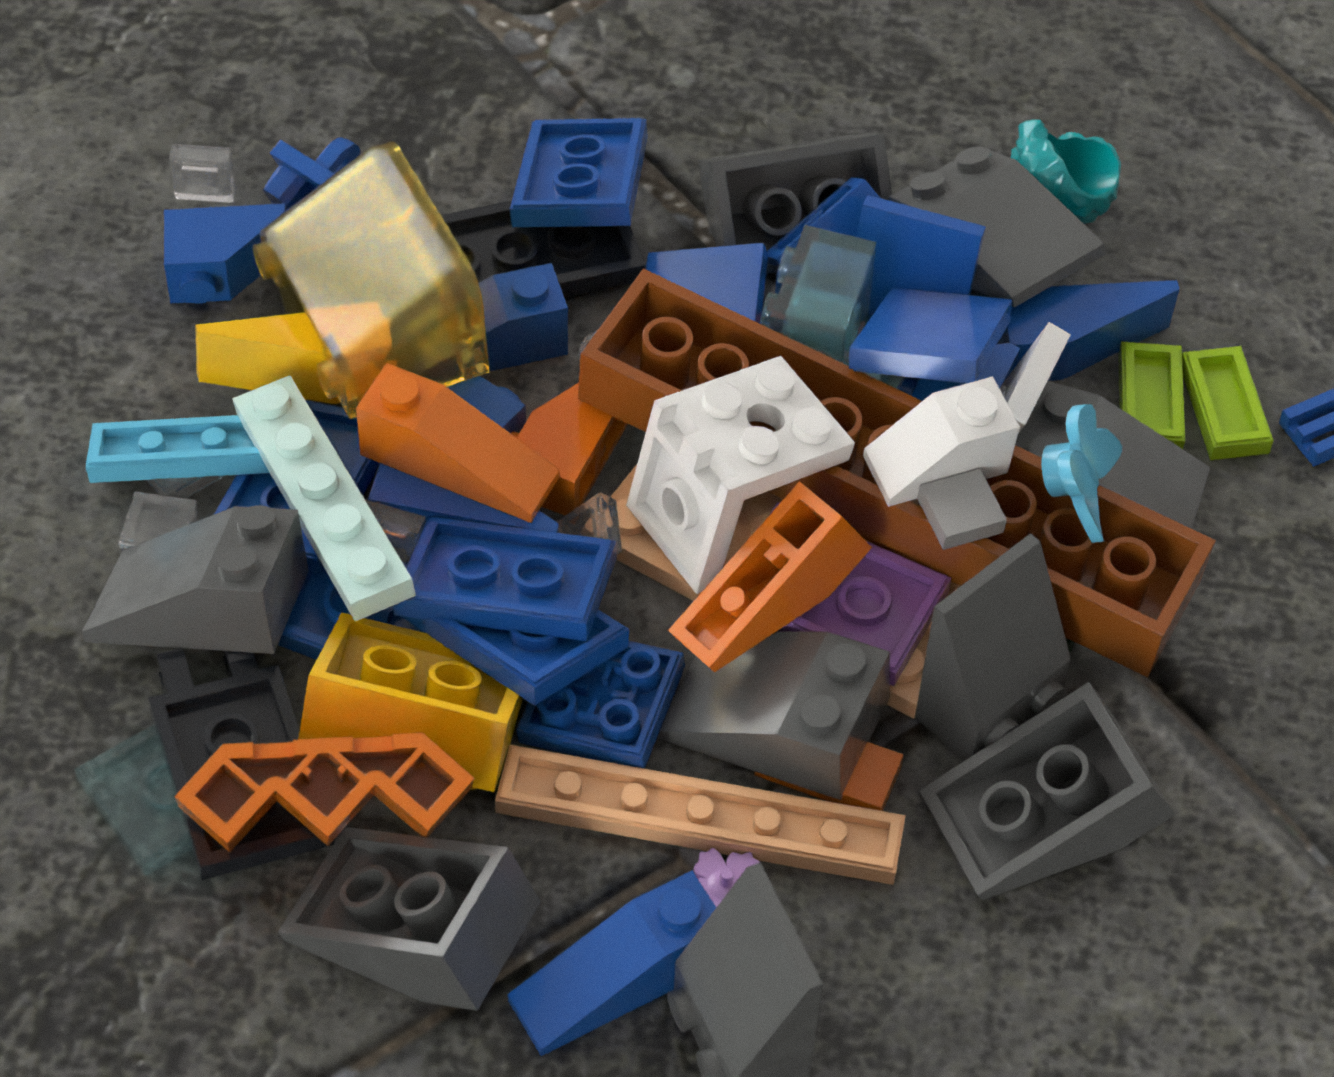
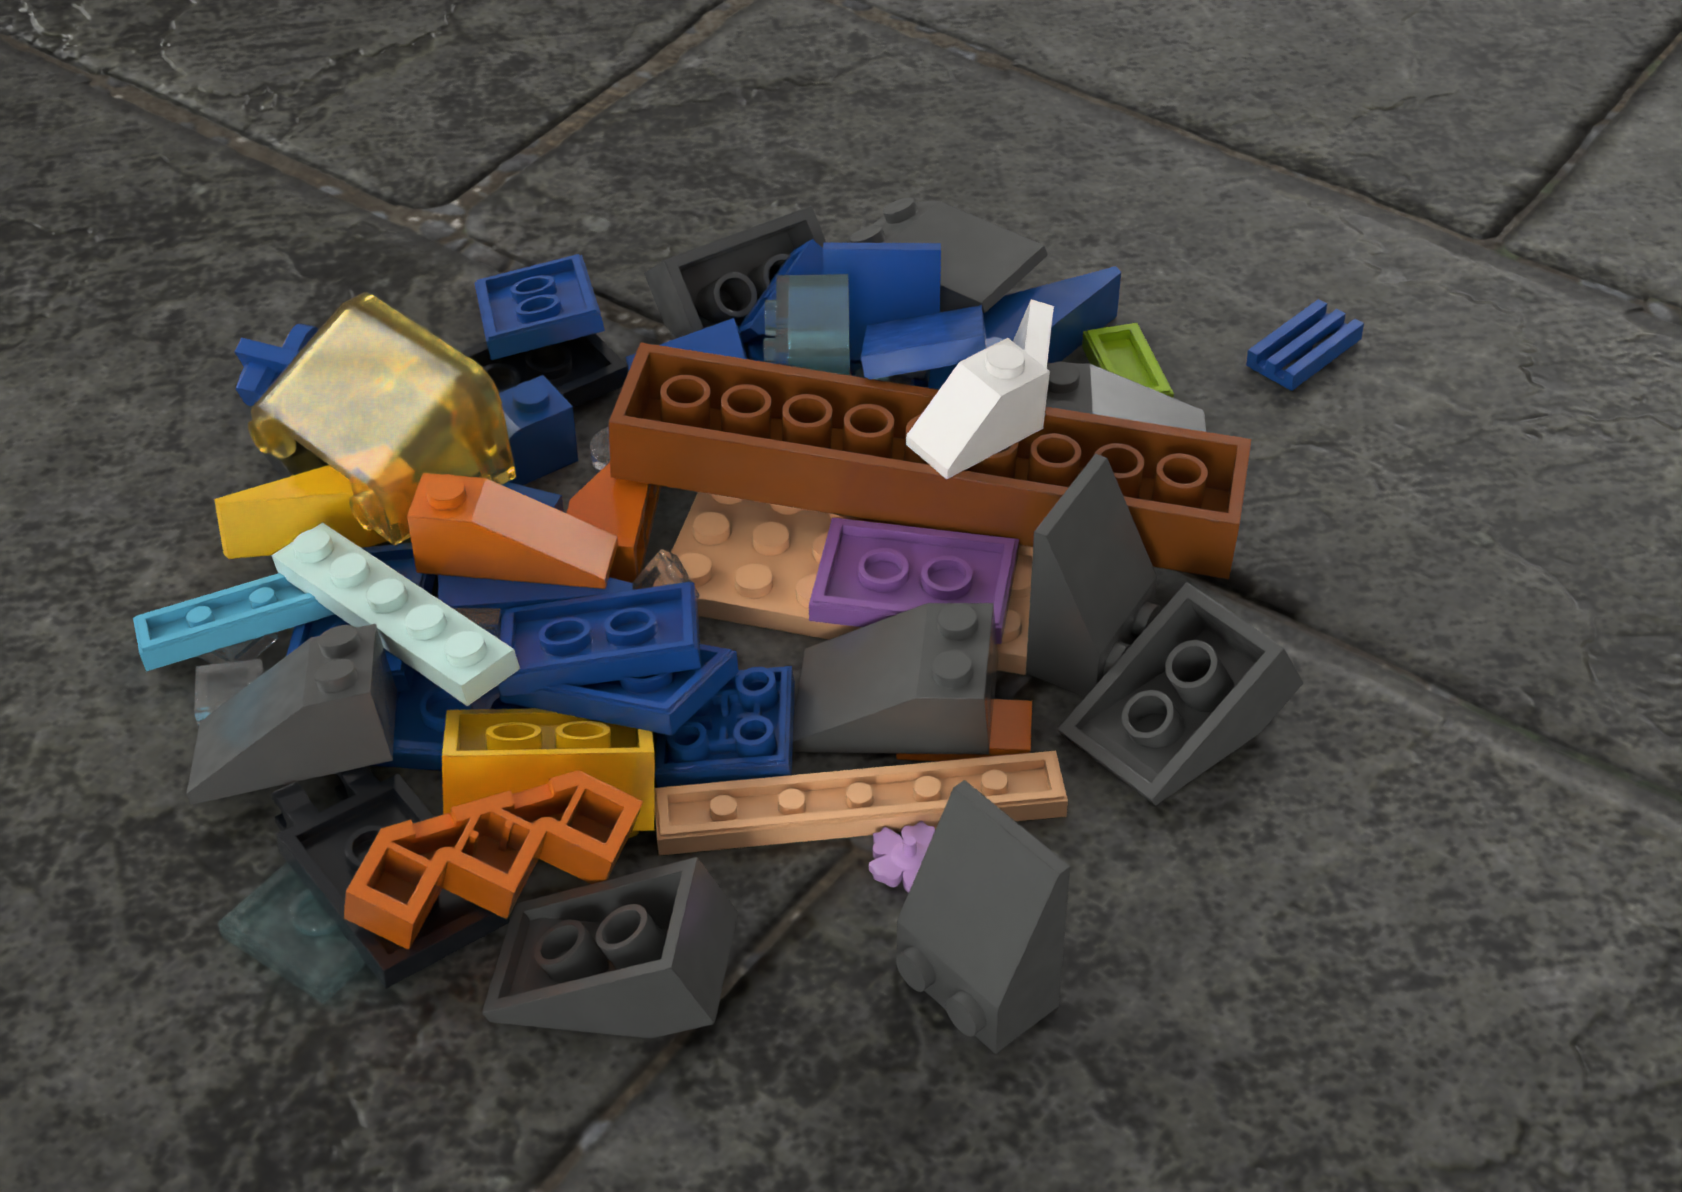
camera: 15 degrees left, 10 degrees down
blue slope [164,204,289,304] -> none
clear tile [169,144,236,203] -> none
blue slope [508,870,717,1056] -> none
white bracket [626,356,855,594] -> none
orange slope [668,481,872,672] -> none
light grey tile [917,468,1007,550] -> none
teal hair [1011,119,1121,224] -> none
medium azure animal [1042,404,1122,543] -> none
lime tile [1182,346,1274,460] -> none

